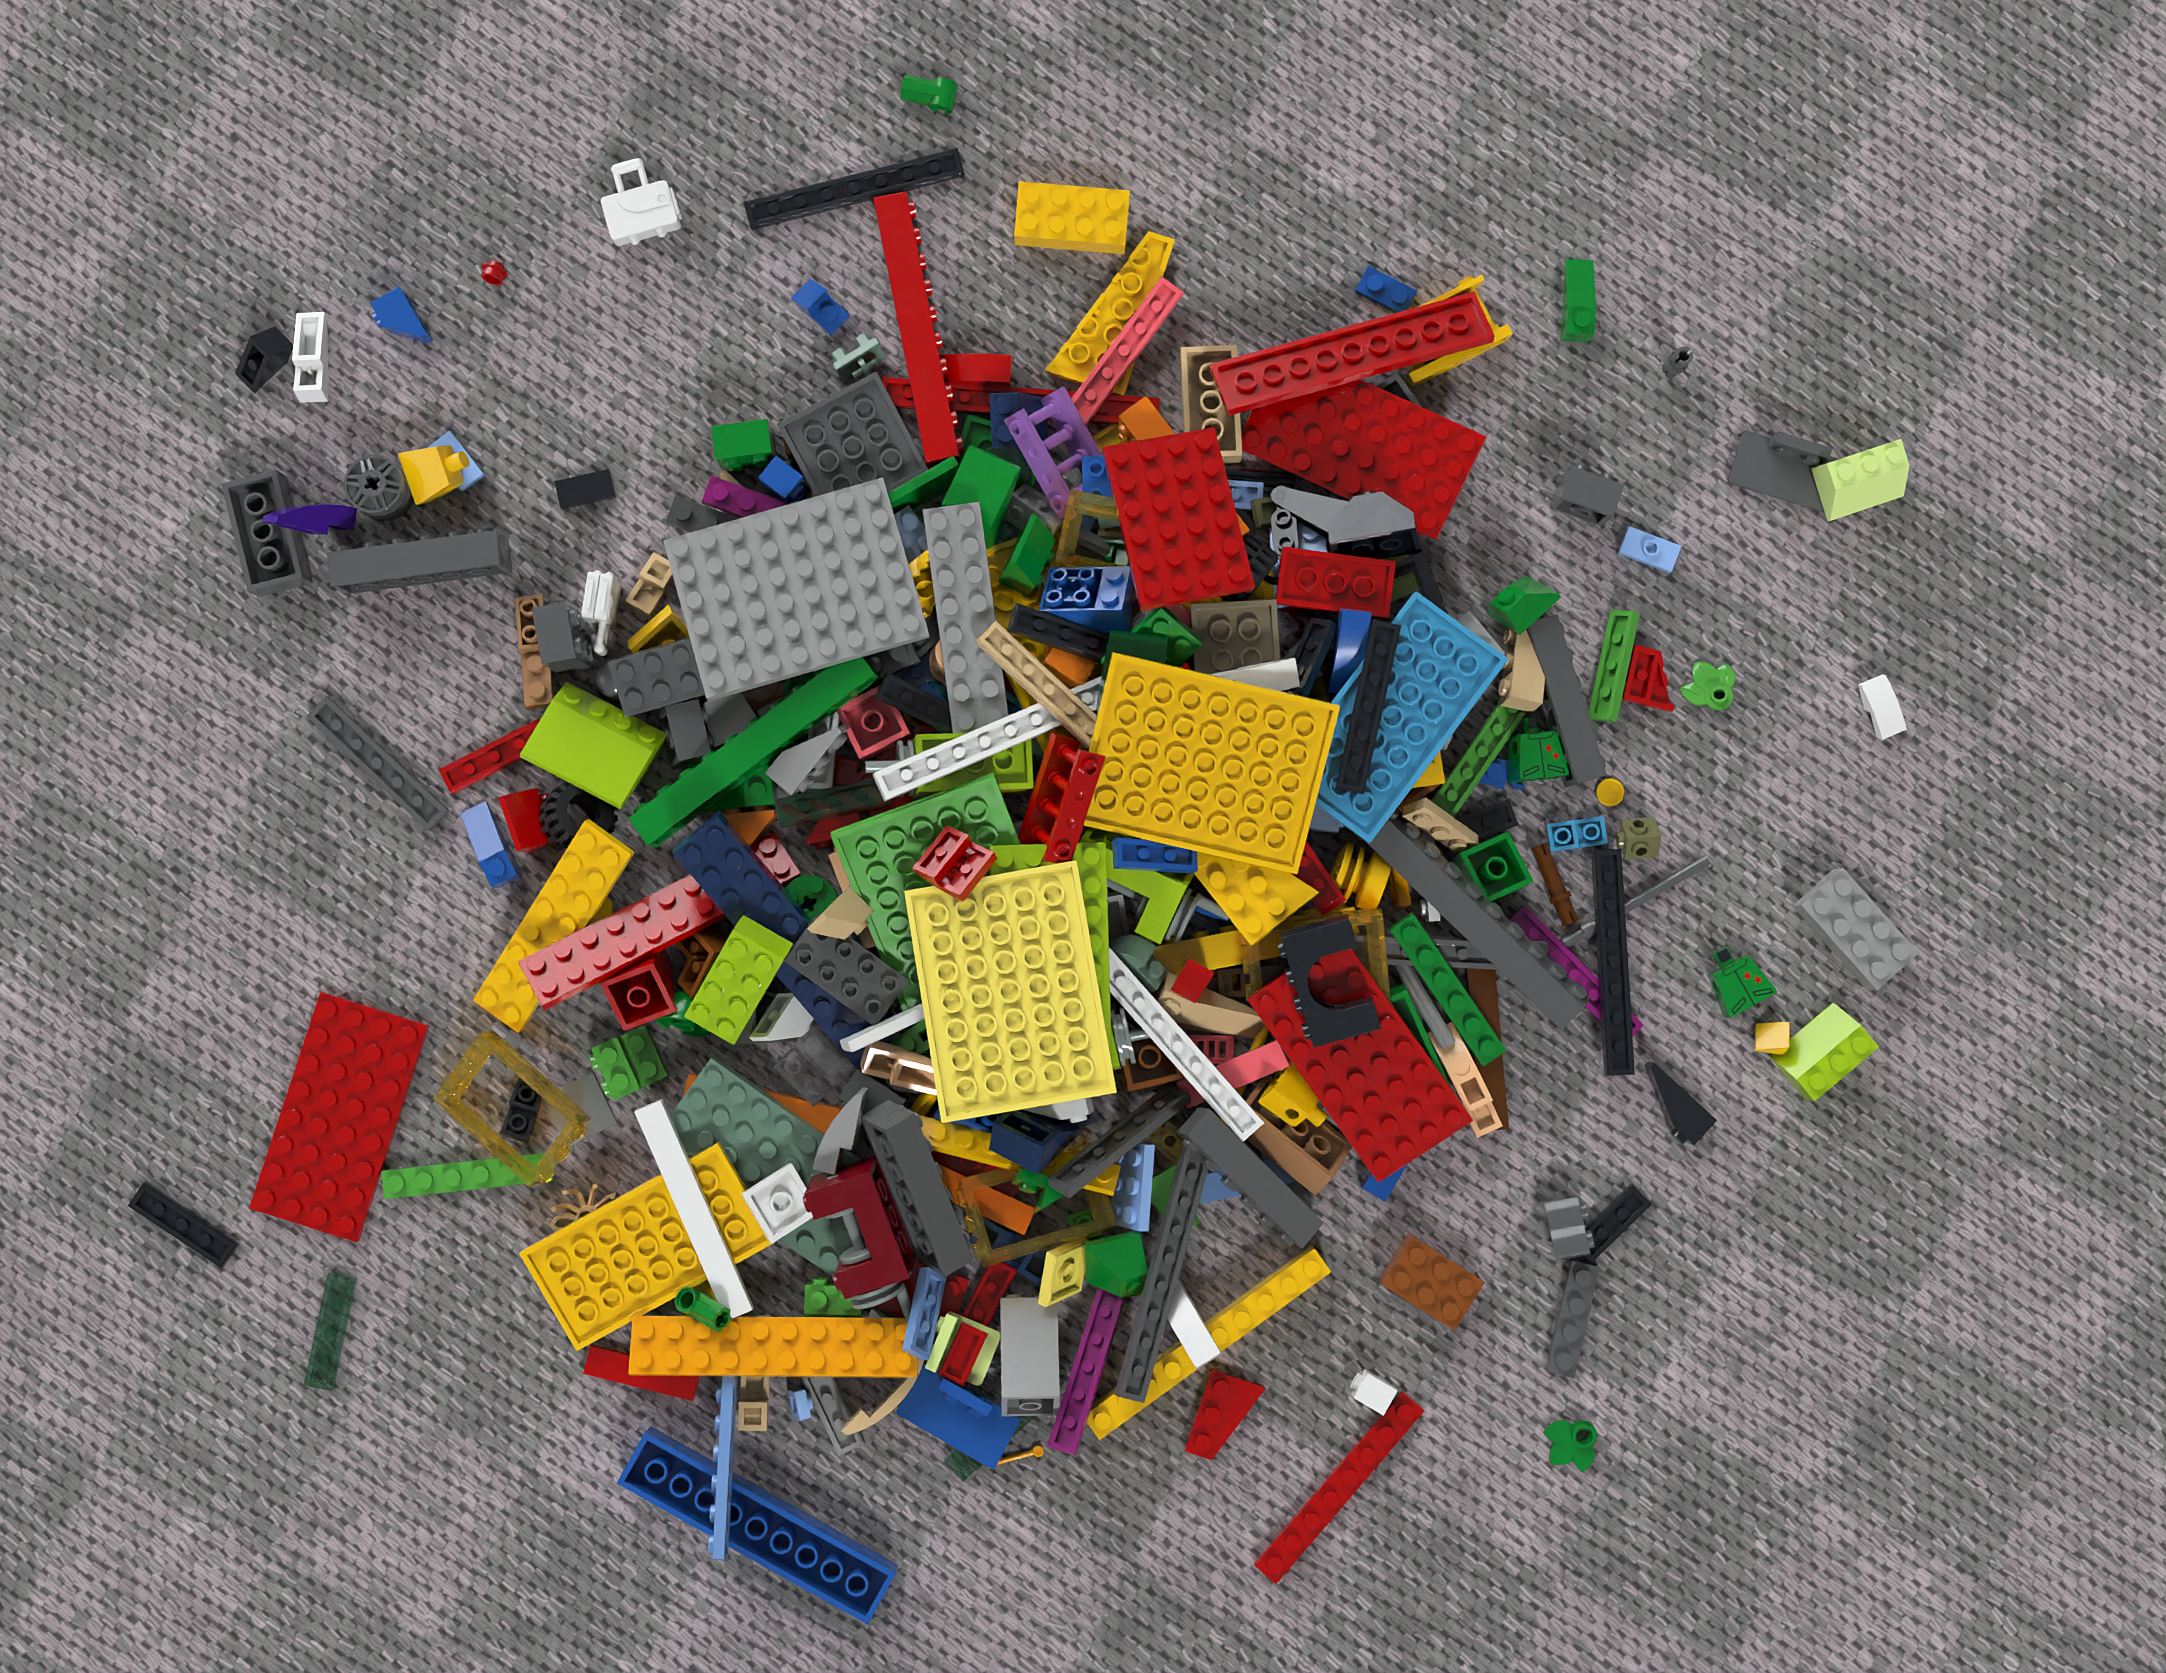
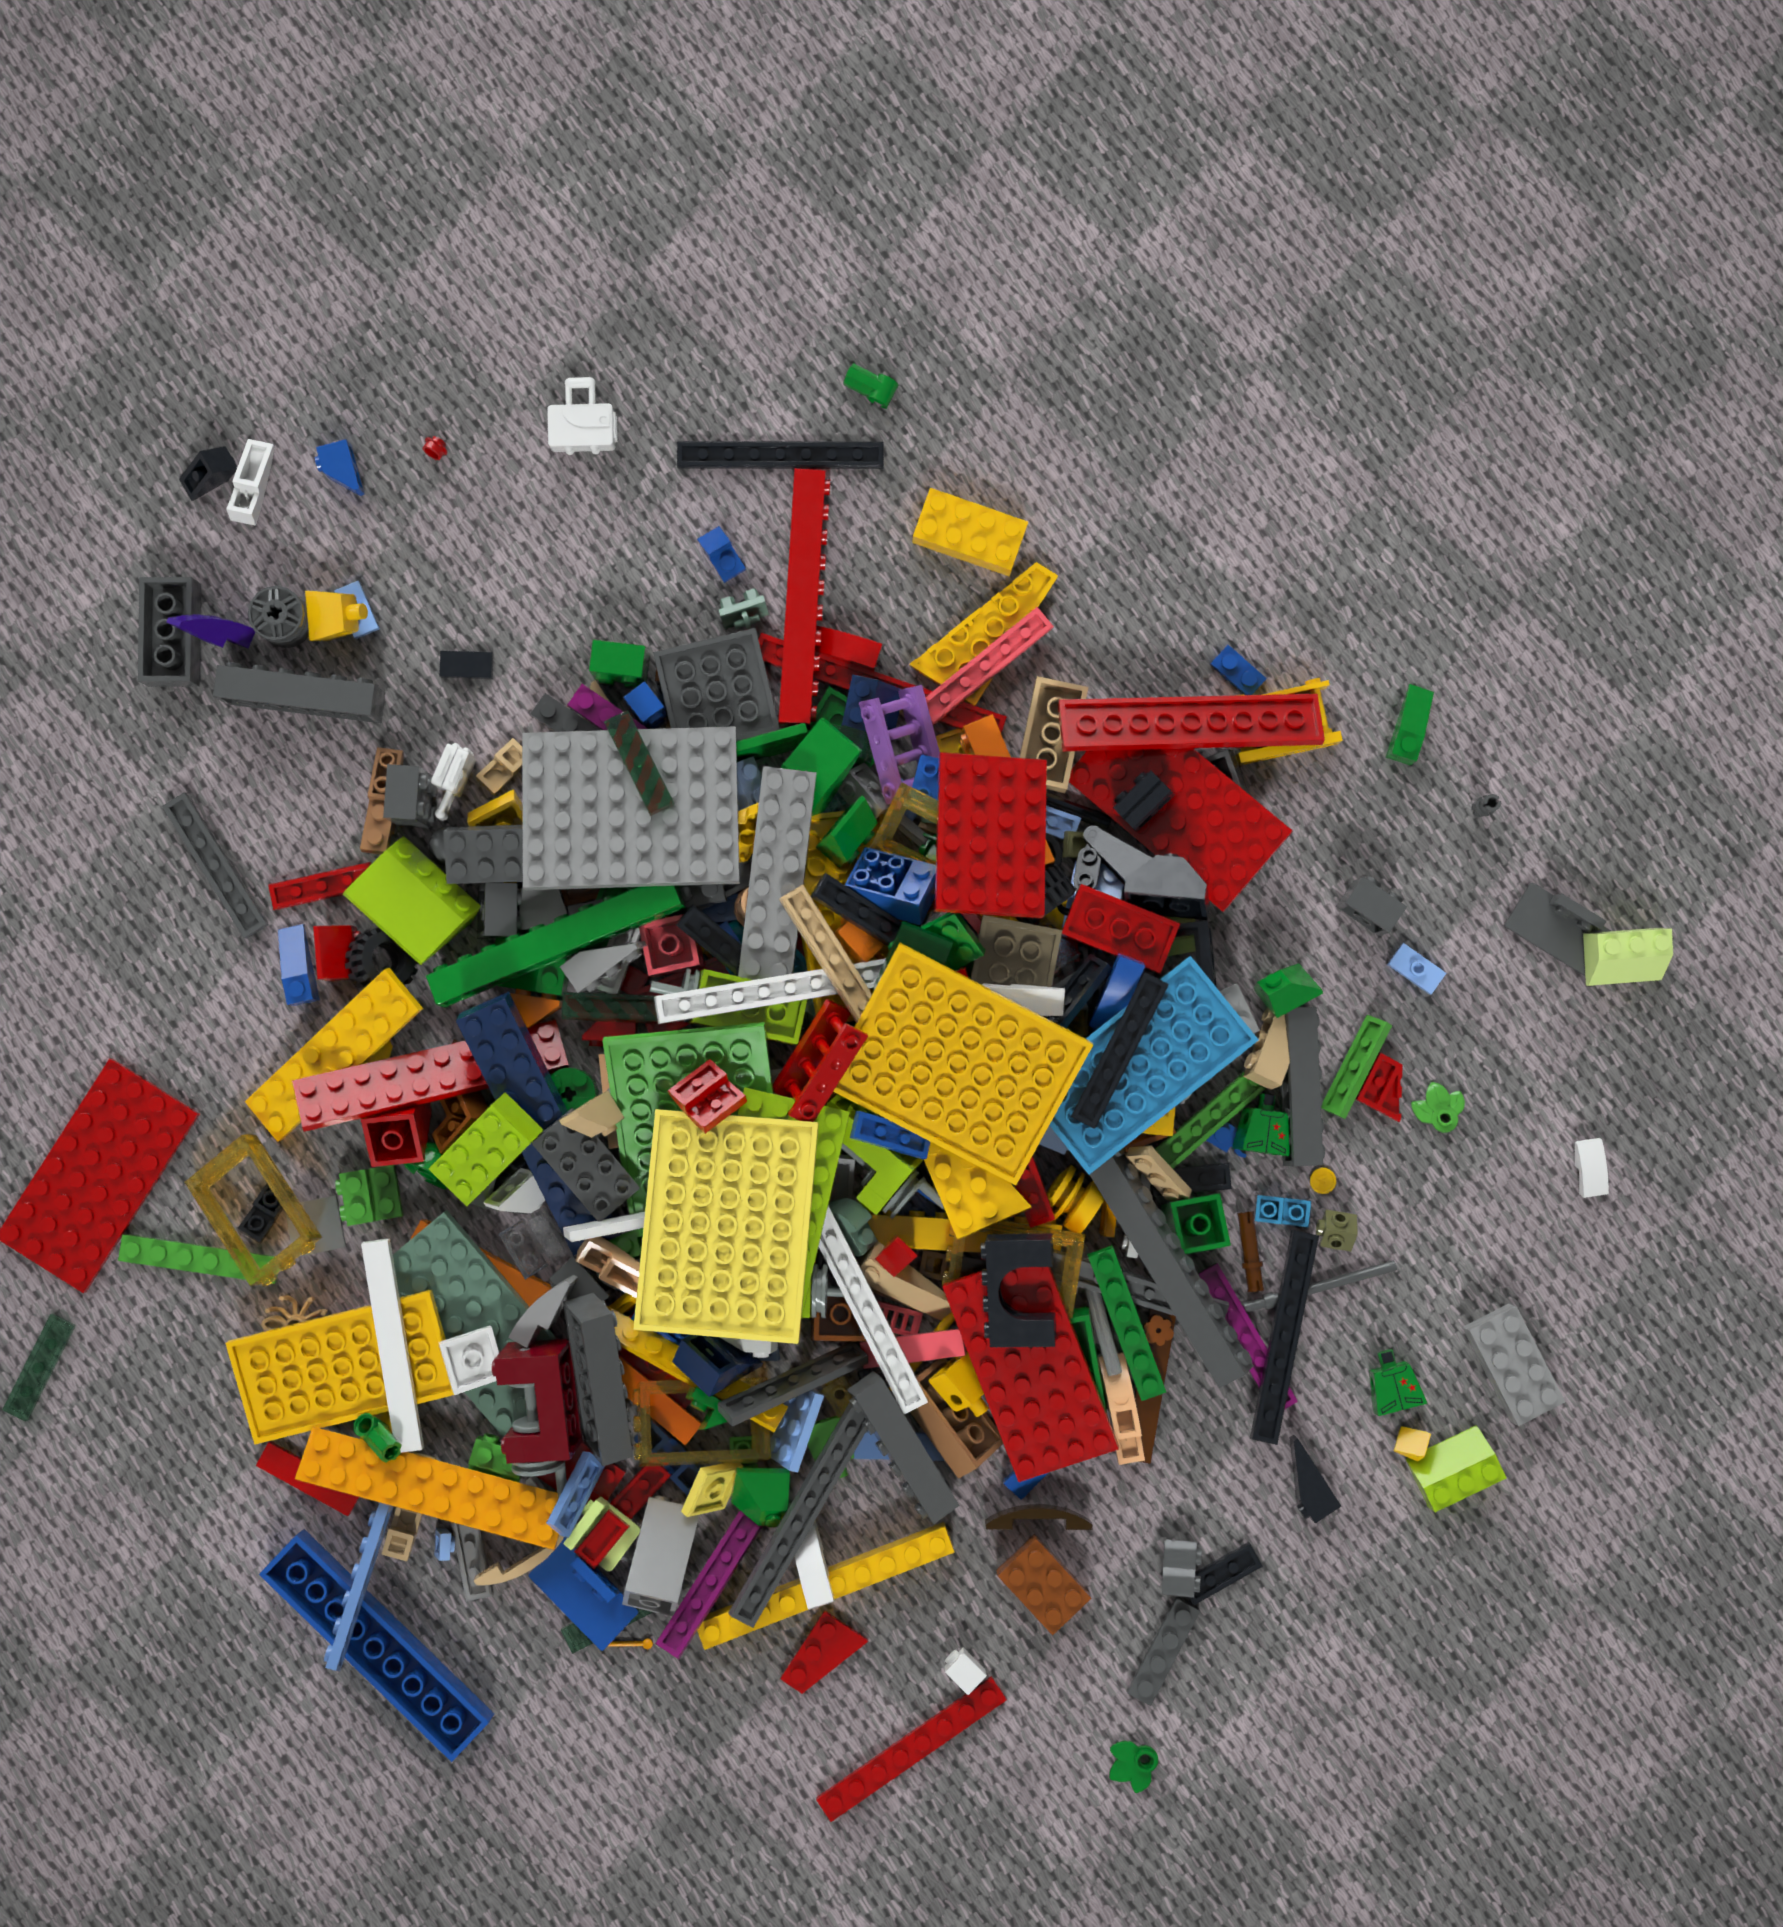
camera: 15 degrees right, 0 degrees up
none -> tile [604,710,674,816]
none -> dark brown slope [985,1504,1093,1530]
none -> black brick [1113,770,1175,832]
none -> dark orange plant [1144,1315,1174,1346]

